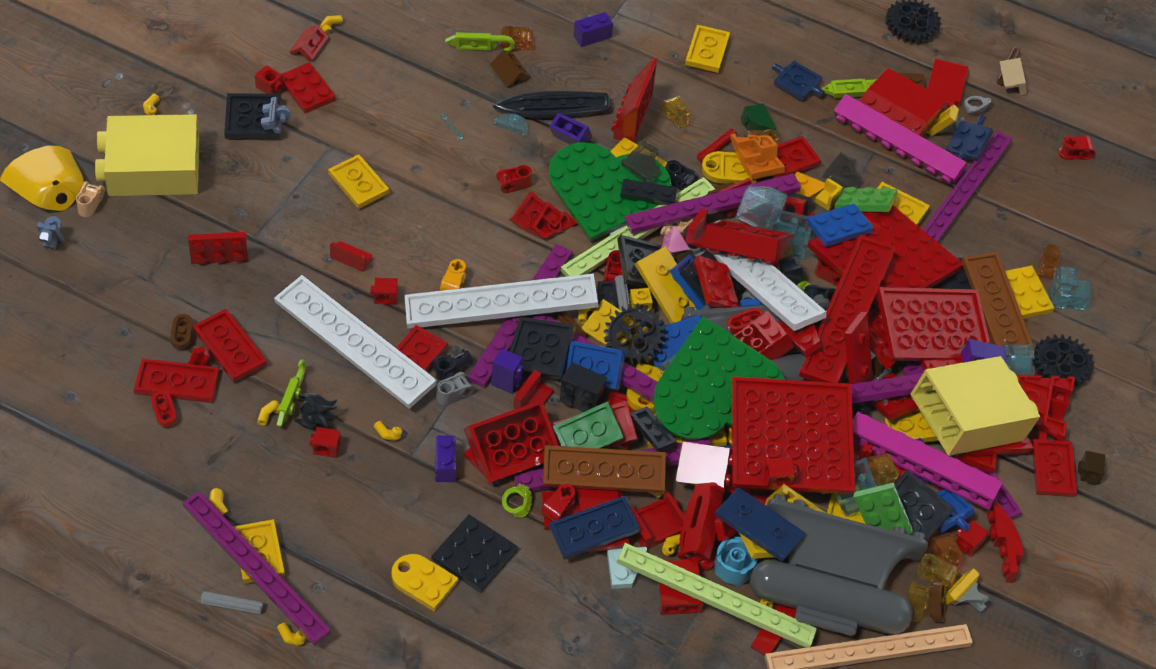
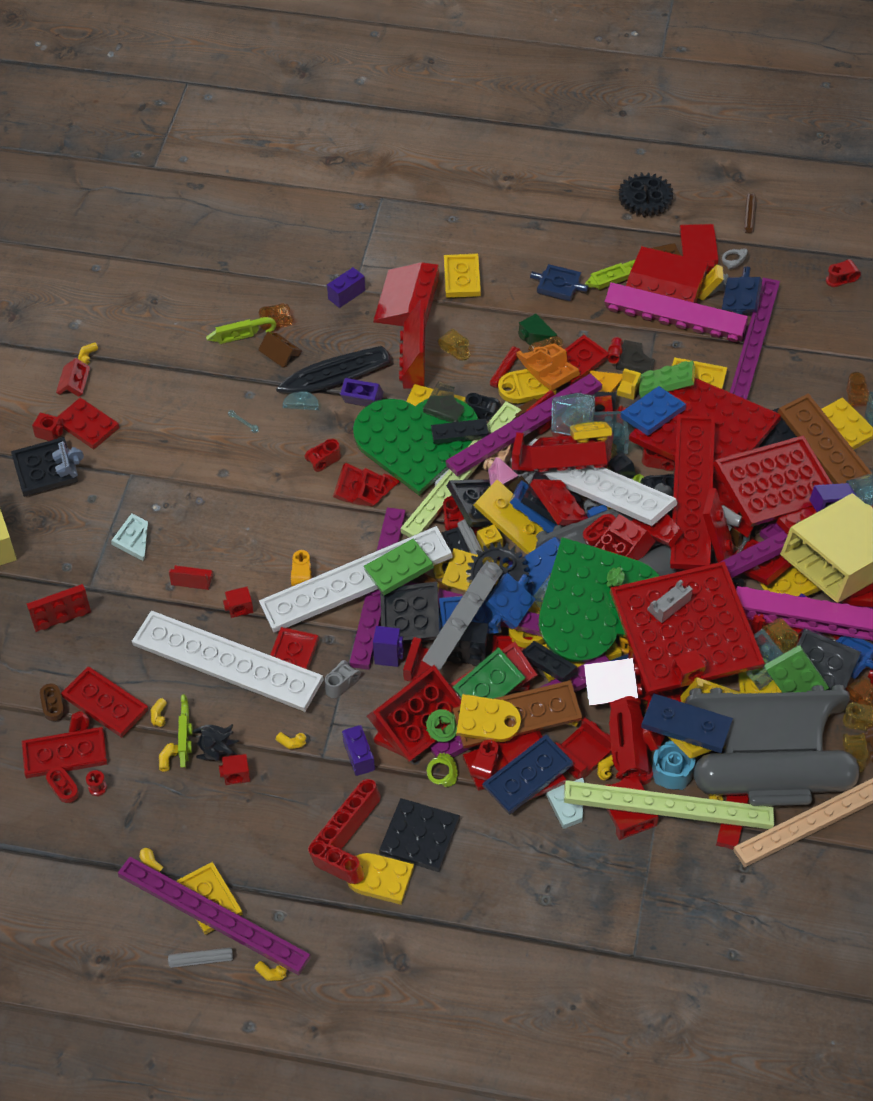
camera: 10 degrees left, 0 degrees up
yellow plate [328,154,389,209] -> none
black connector [432,349,473,381] -> none
tan panel [1000,58,1027,95] -> none
none -> red bush [86,770,107,796]
none -> light aqua wing [111,513,148,561]
none -> yellow arm [151,698,167,727]
none -> red beam [308,779,381,884]
none -> bright green plate [363,538,434,596]
none -> slope [373,262,439,328]
none -> light grey arch [422,561,503,671]
none -> bright green gear [426,709,457,742]
none -> yellow plate [456,694,521,742]
none -> blue plate [484,573,535,629]
none -> yellow plate [570,422,612,442]
none -> bright green plate [607,567,625,587]
none -> red pin [608,337,623,364]
none -> light grey hinge [647,580,693,623]
none -> light grey cone [722,505,742,527]

